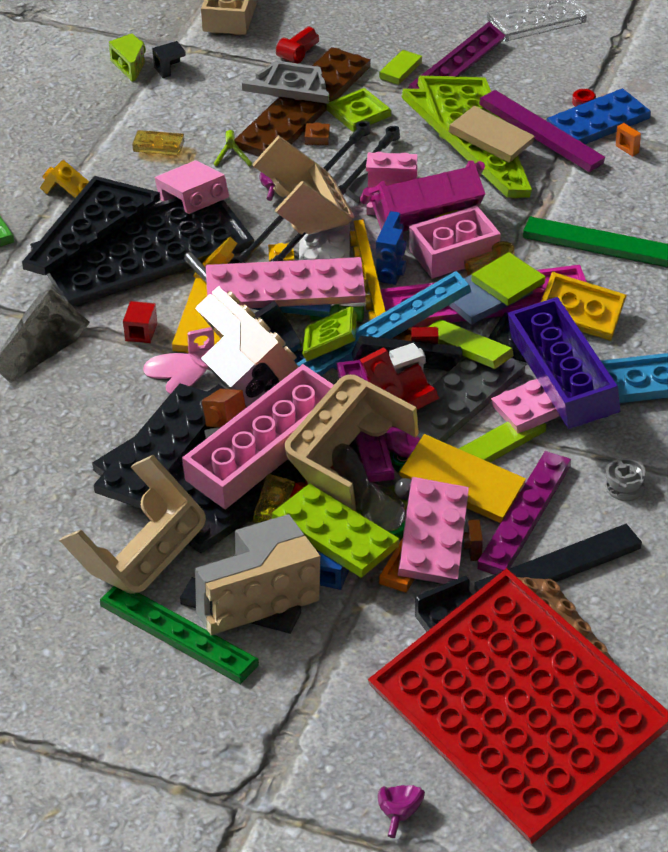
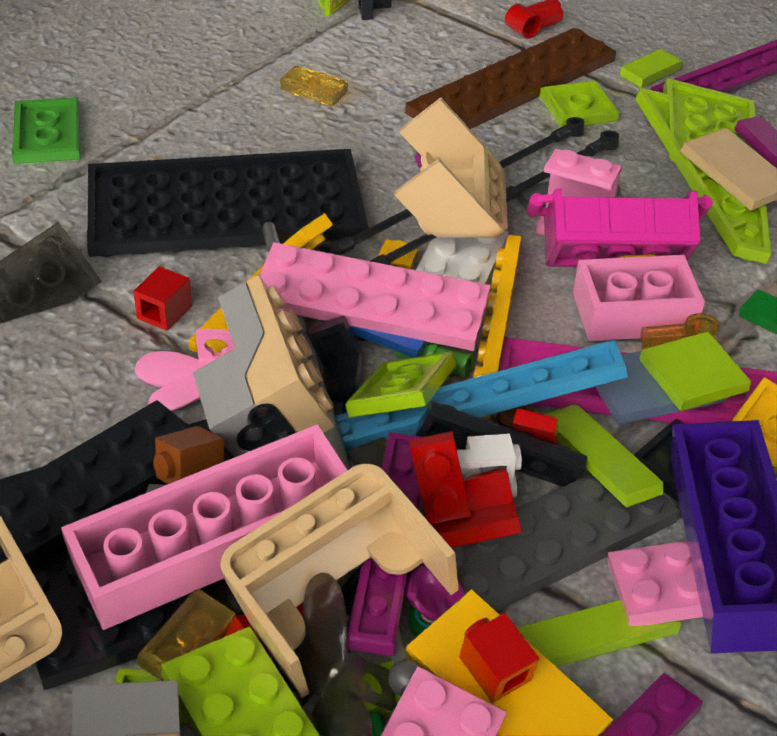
camera: 15 degrees right, 0 degrees up
black wing [22,176,161,276] -> none
yellow bracket [40,160,89,198] -> none
bright pink panel [154,160,229,214] -> none
lime plant [214,130,252,166] -> none
light grey wing [242,61,329,104] -> none
dark orange plate [305,122,330,145] -> none
blue plate [376,211,406,285] -> none
none -> red brick [459,613,540,703]

